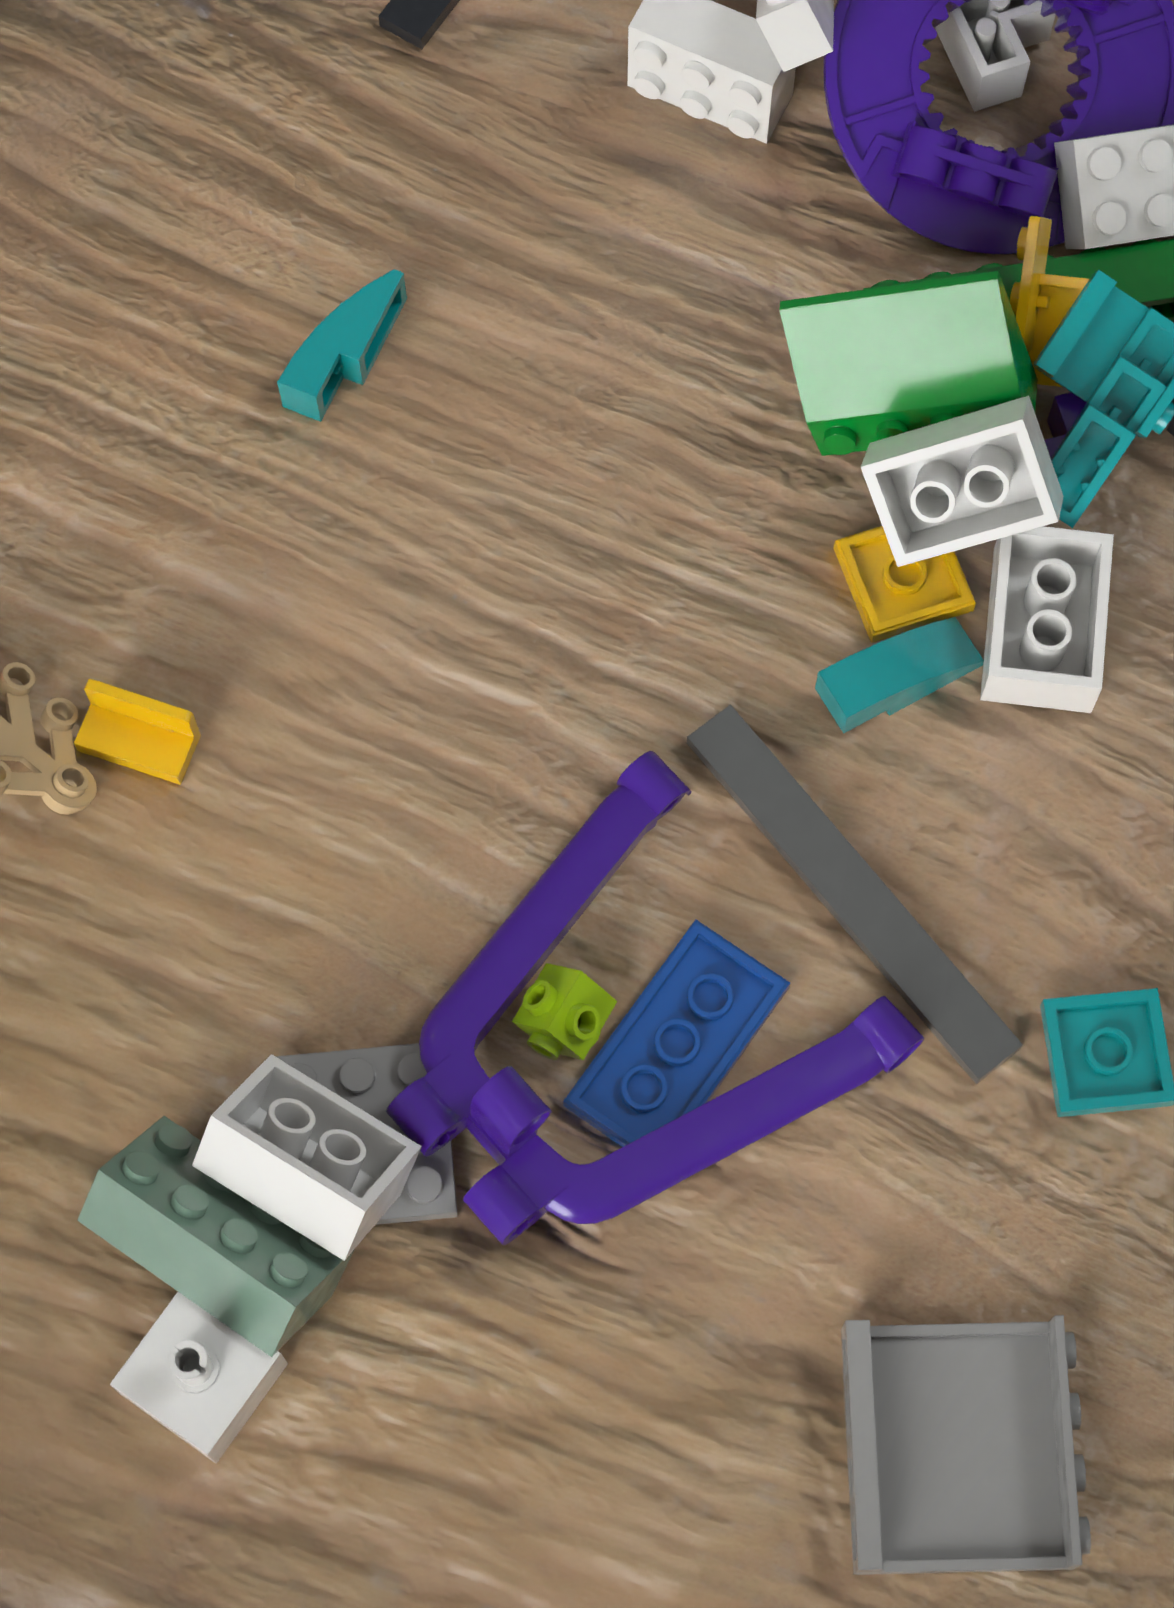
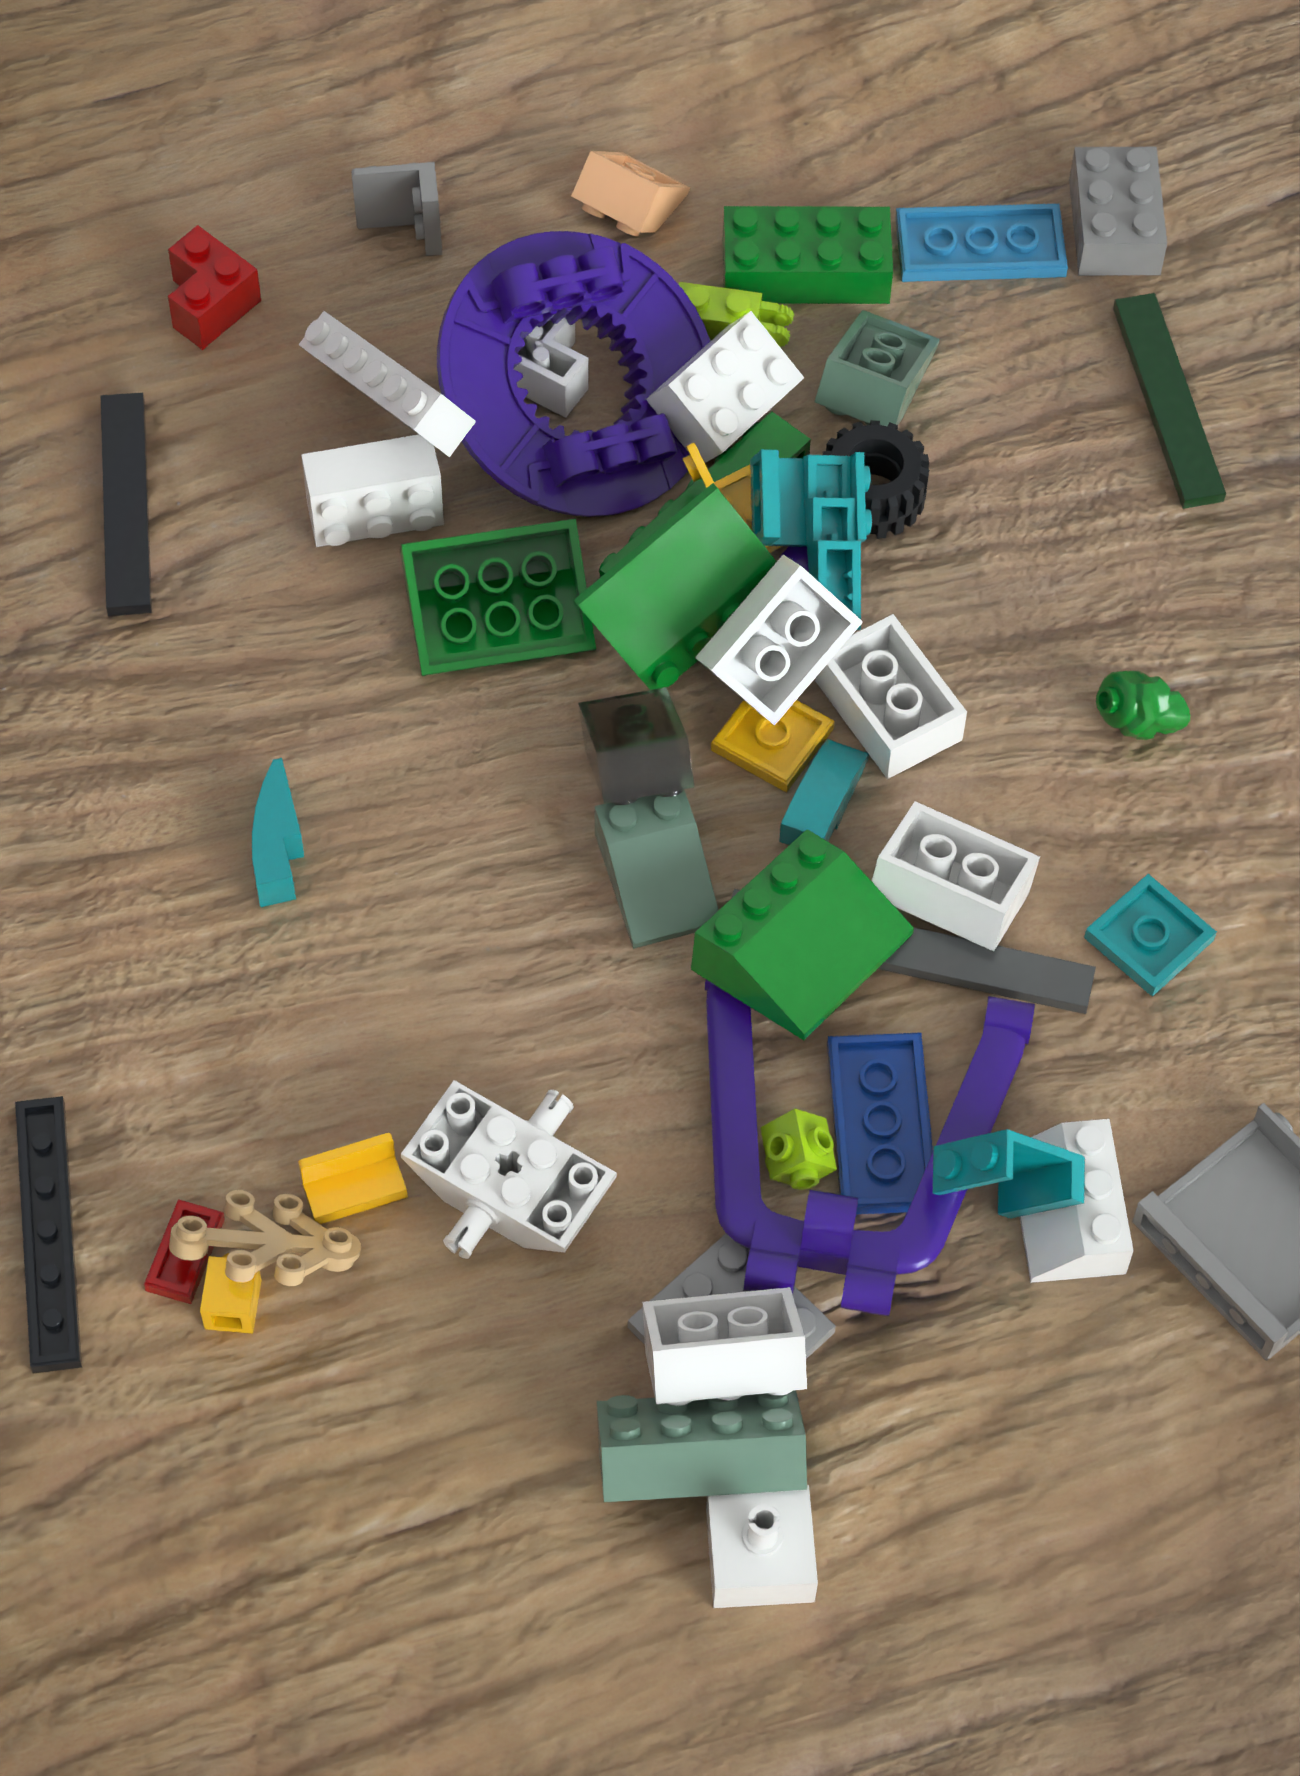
camera: 40 degrees left, 10 degrees down
none -> green slope [400,519,596,676]
none -> white slope [401,1080,617,1259]
none -> clear smoke brick [578,687,695,805]
none -> sand green slope [595,784,718,949]
none -> green slope [691,829,914,1041]
none -> white brick [872,801,1040,951]
none -> teal panel [933,1129,1085,1219]
none -> white slope [1020,1119,1133,1283]

